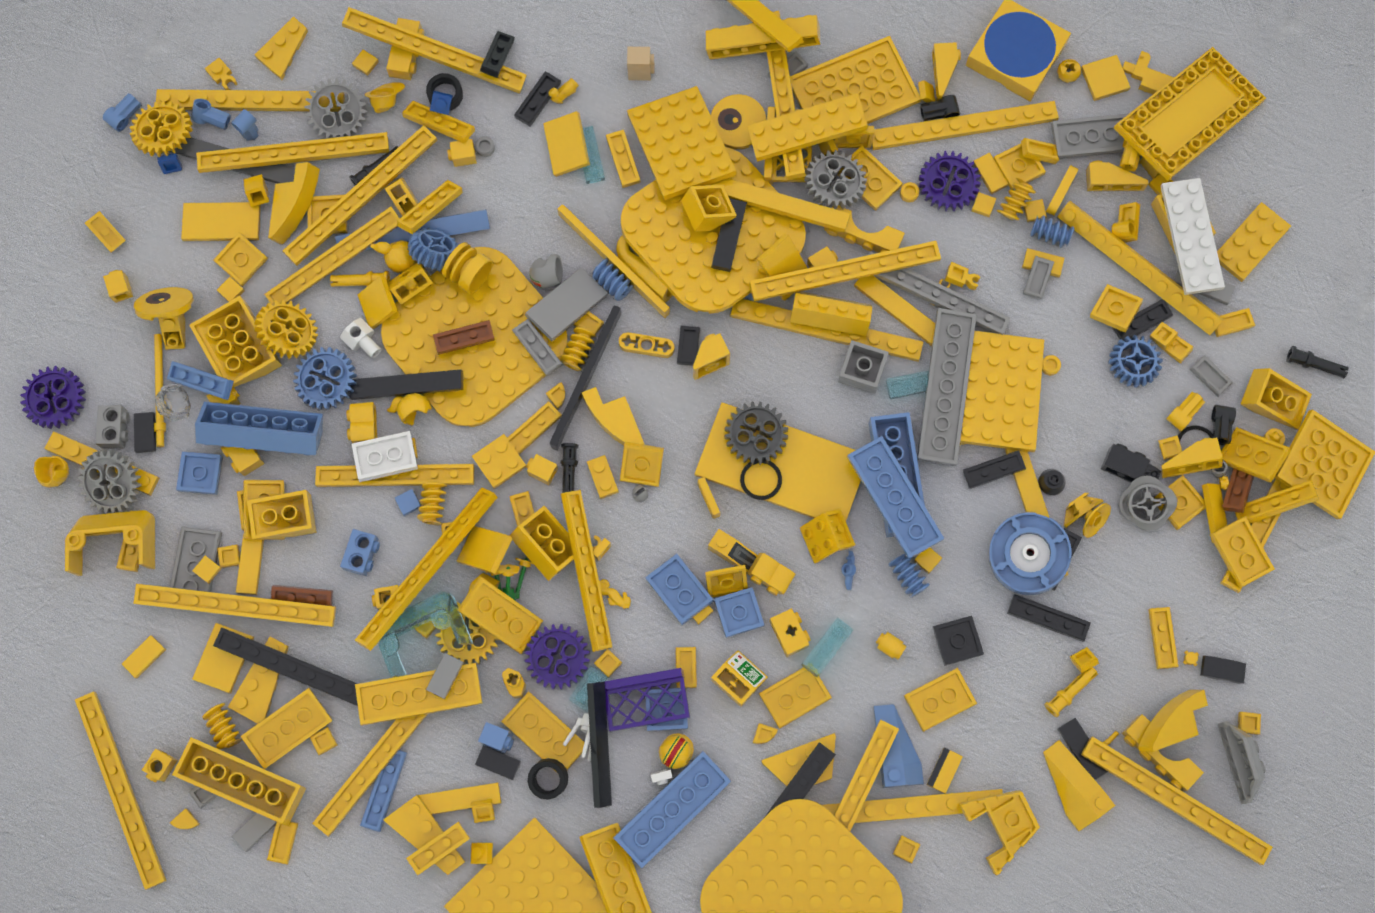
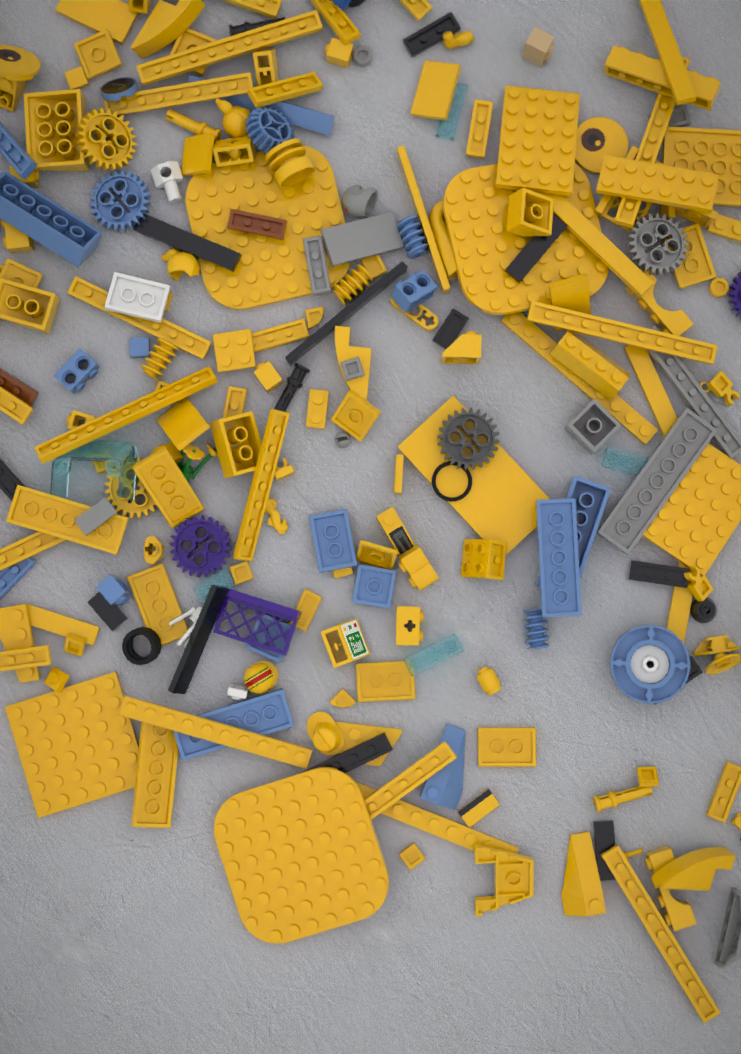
camera: 25 degrees right, 10 degrees up
yellow brick [346,402,378,443] -> none
yellow brick [807,246,838,268] -> none
medium blue piece [841,551,856,590] -> none
yellow tile [914,548,942,574] -> none
black plate [933,616,984,666] -> none
black tile [1007,594,1091,642] -> none
none -> tile [100,77,138,101]
none -> yellow plate [119,695,312,769]
none -> yellow piece [306,712,344,755]
none -> light grey tile [340,357,365,382]
none -> medium blue brick [391,270,438,313]
none -> yellow plate [684,566,714,601]

